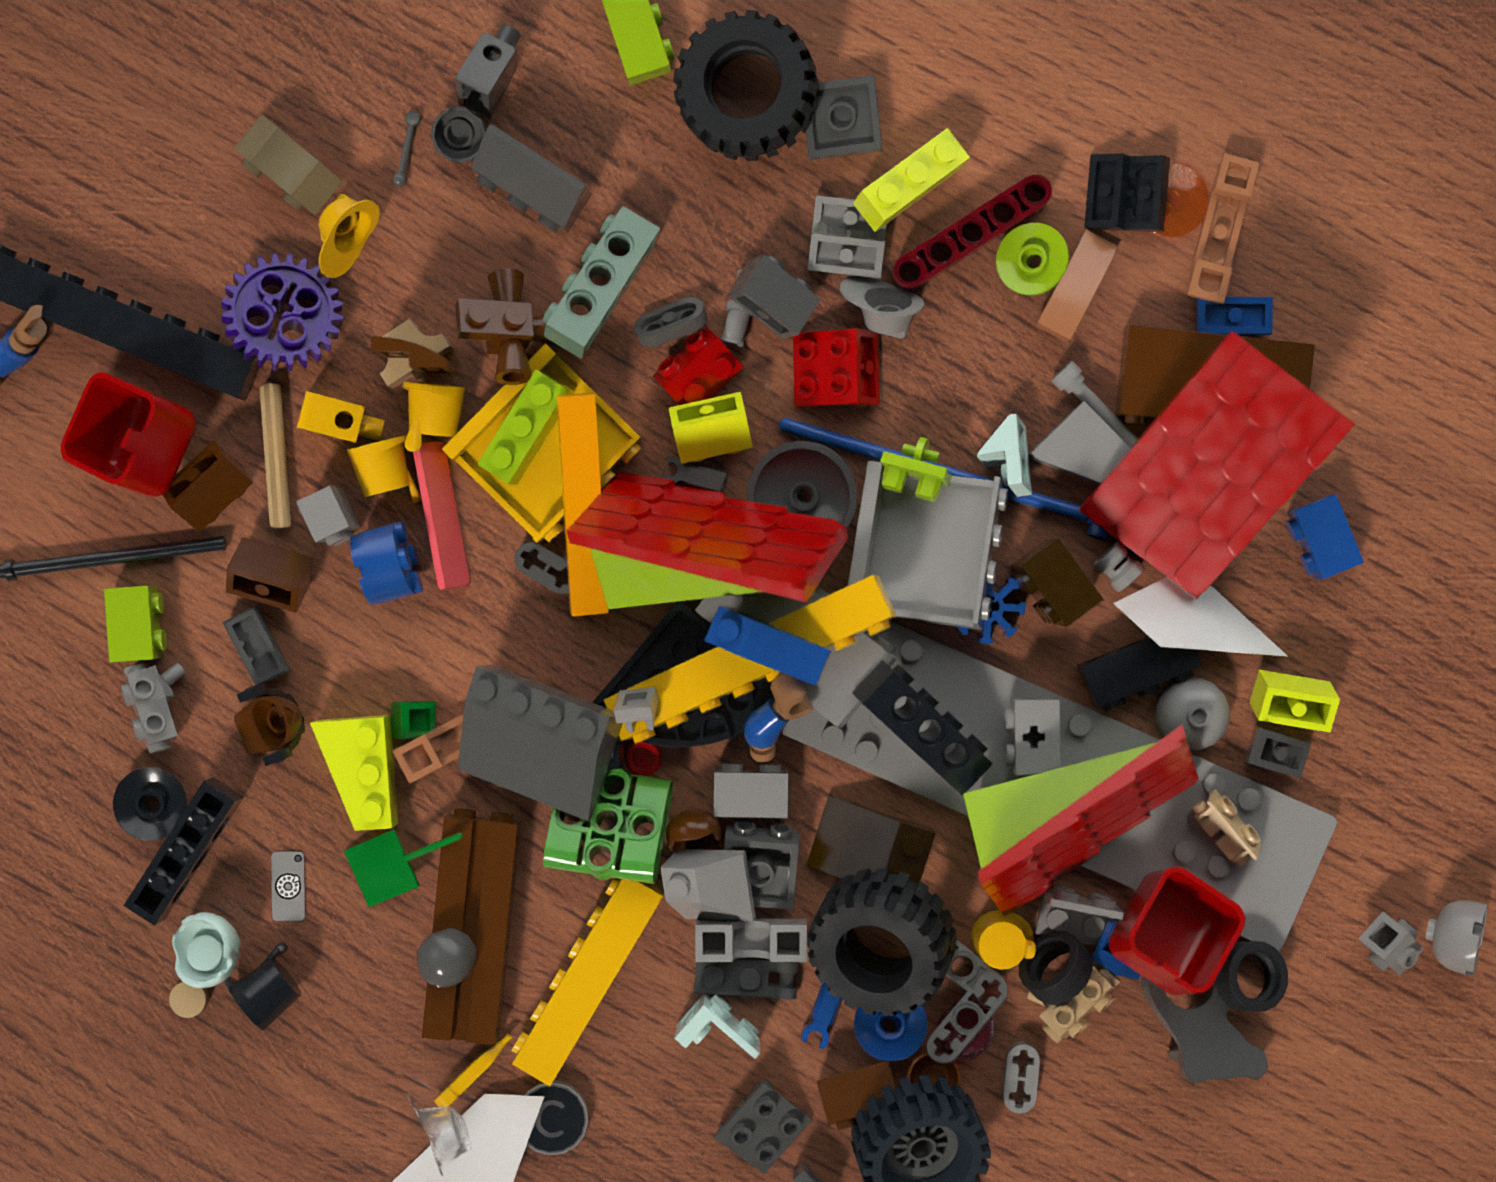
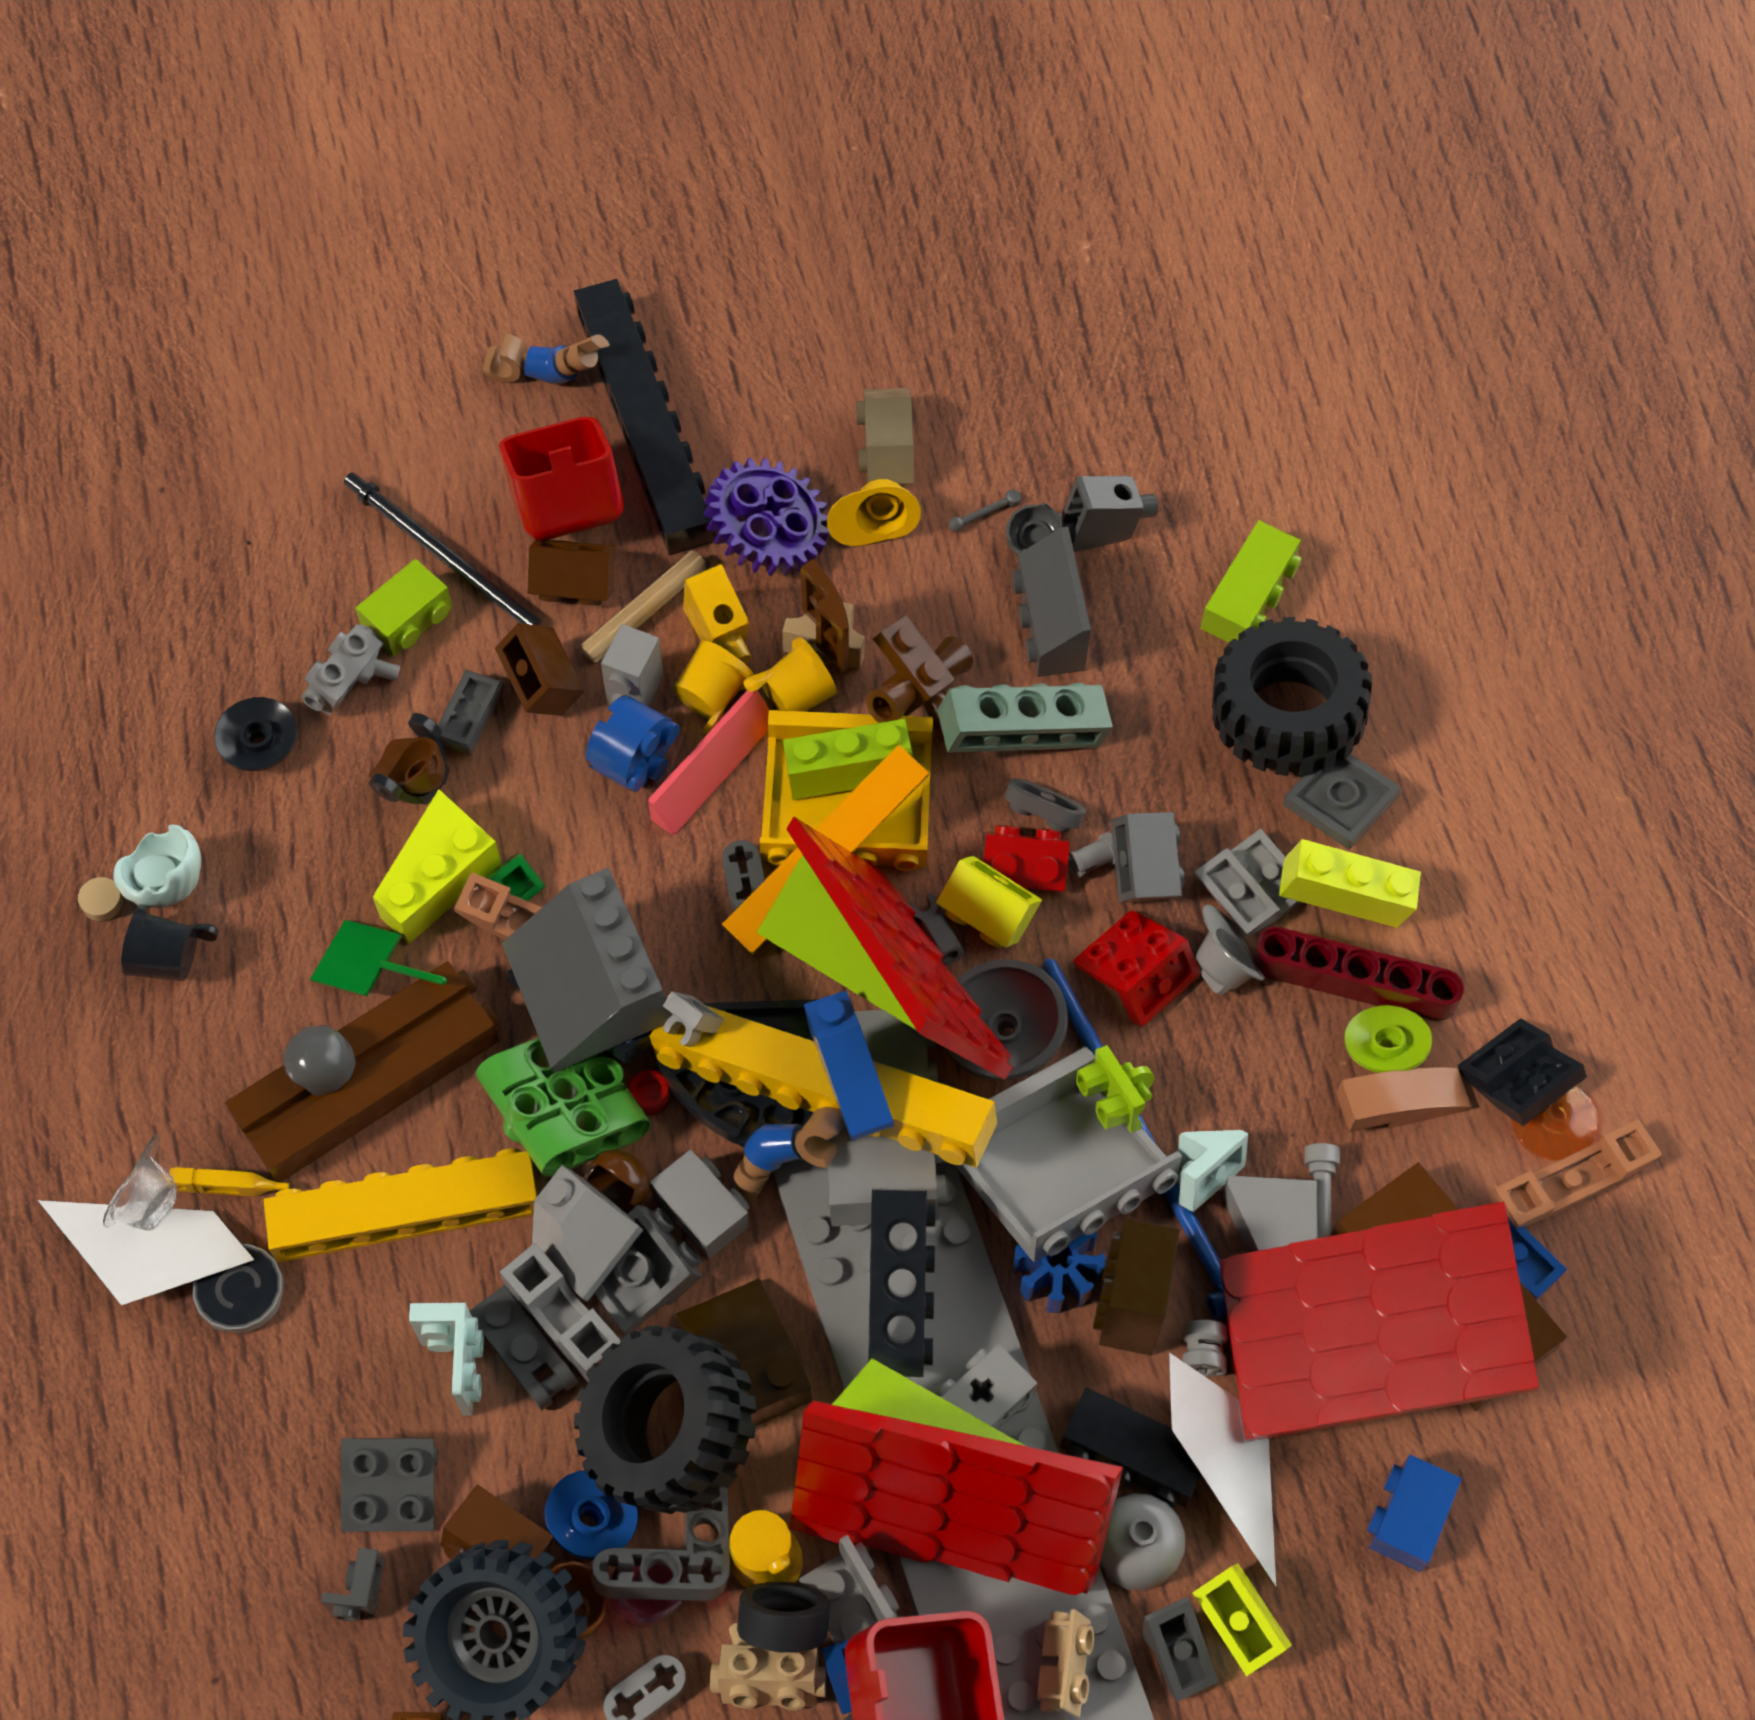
camera: 50 degrees right, 25 degrees down
black brick [123,777,244,926] -> none
light grey sticker [271,852,305,921] -> none
blue bar [801,982,843,1049] -> none

